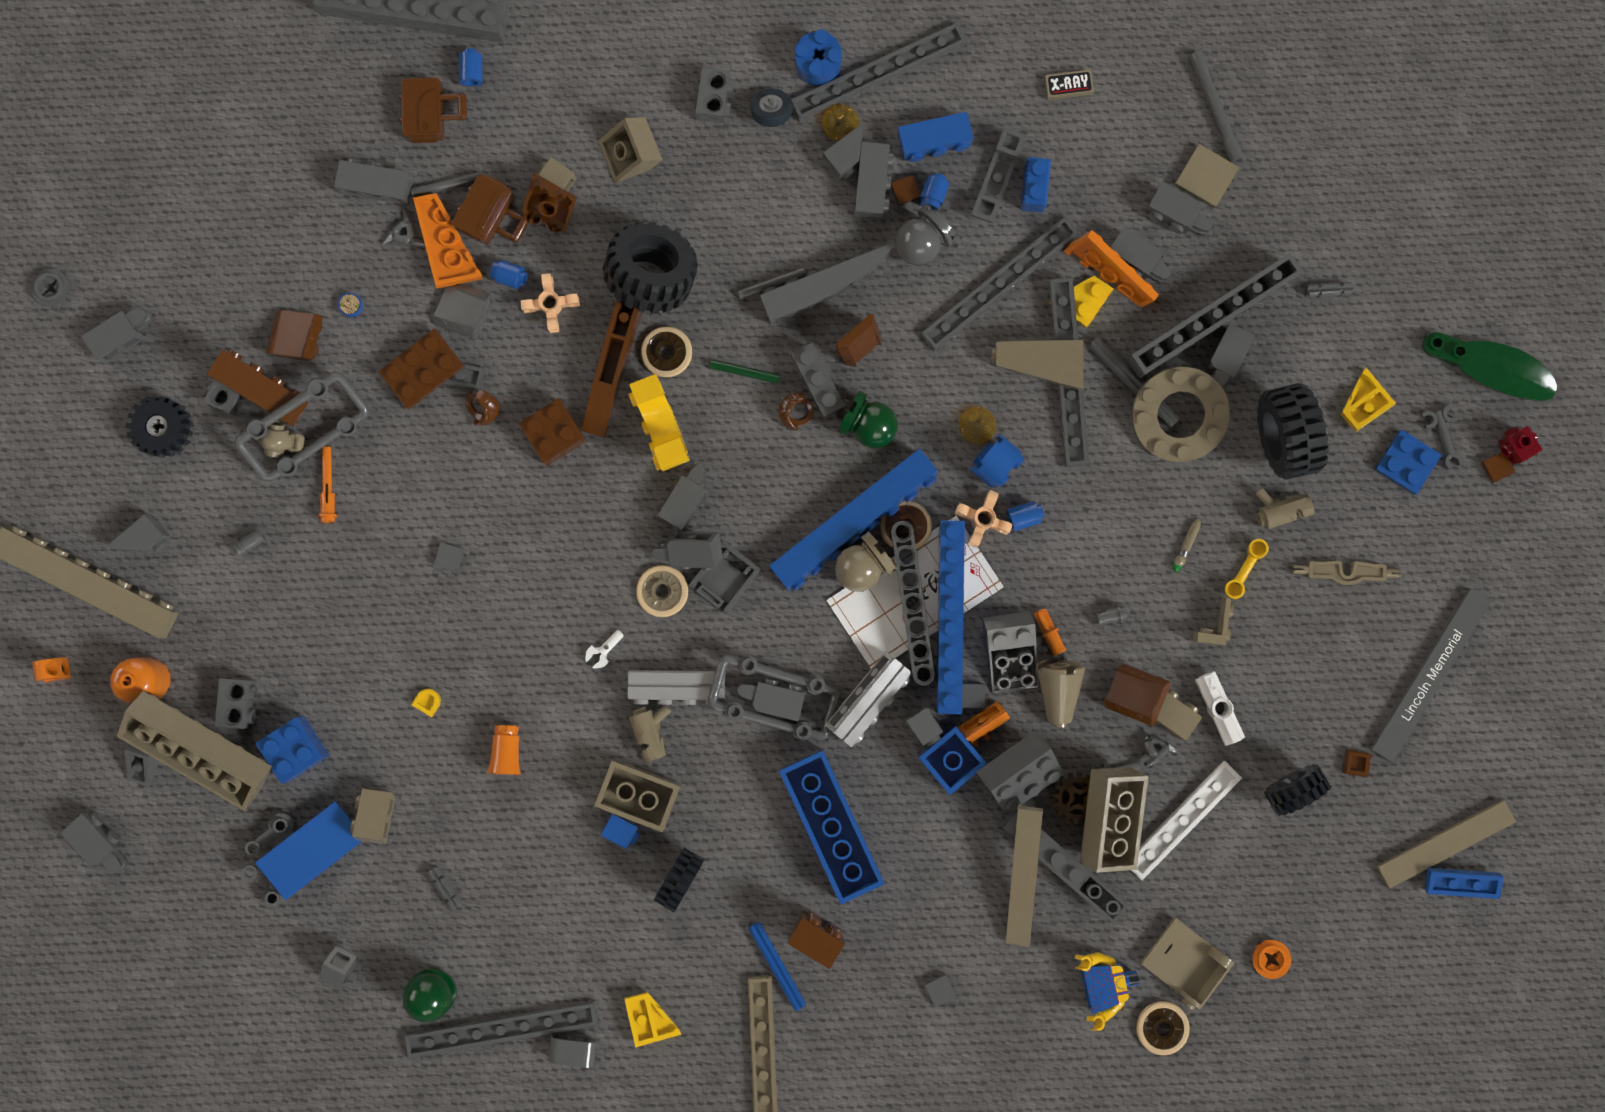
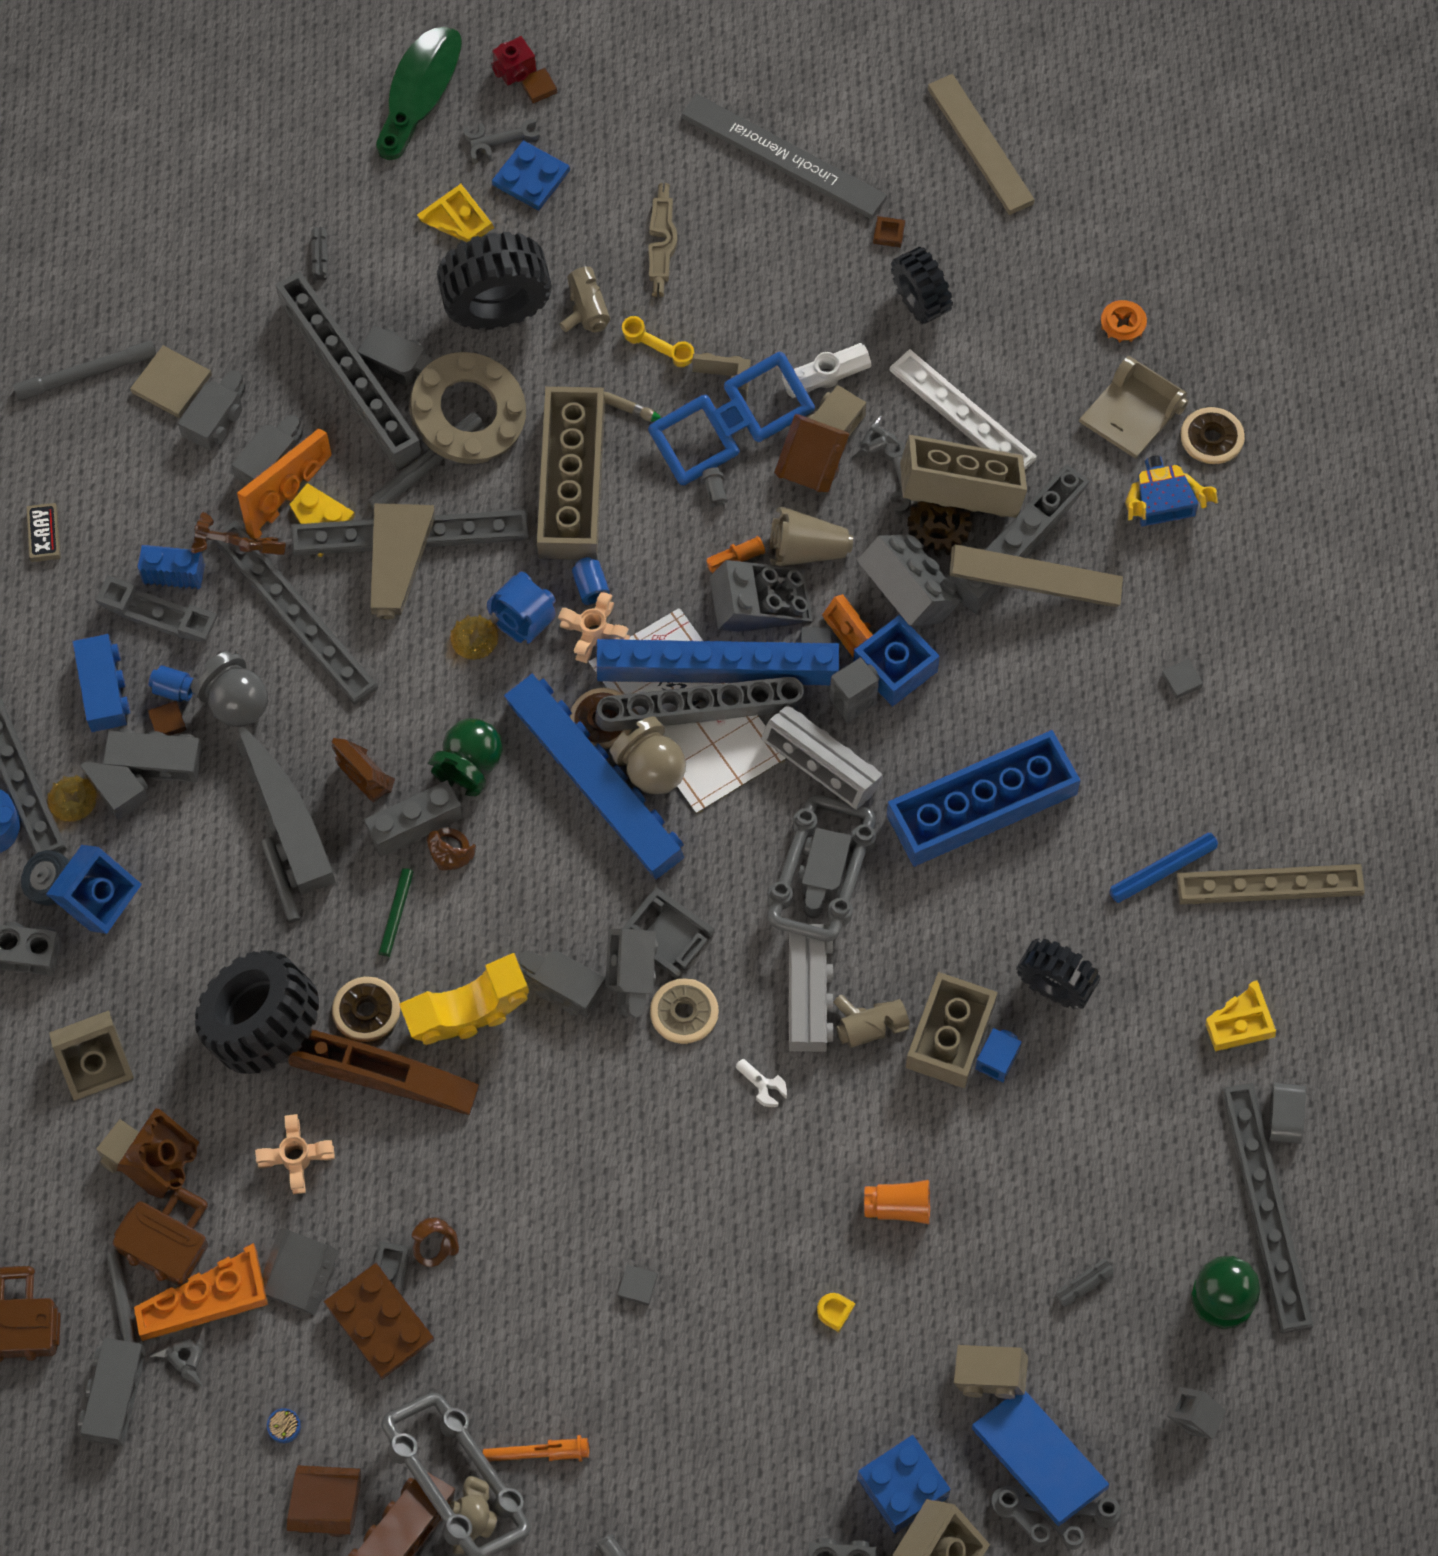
camera: 90 degrees left, 20 degrees down
blue brick [490,260,527,289] -> none
reddish brown brick [518,398,587,466] -> none
reddish brown brick [788,911,845,969] -> none
blue plate [1424,868,1504,899] -> none
none -> blue brick [46,845,142,934]
none -> reddish brown piece [191,512,286,555]
none -> dark tan brick [537,386,605,560]
none -> blue bar [648,352,815,485]

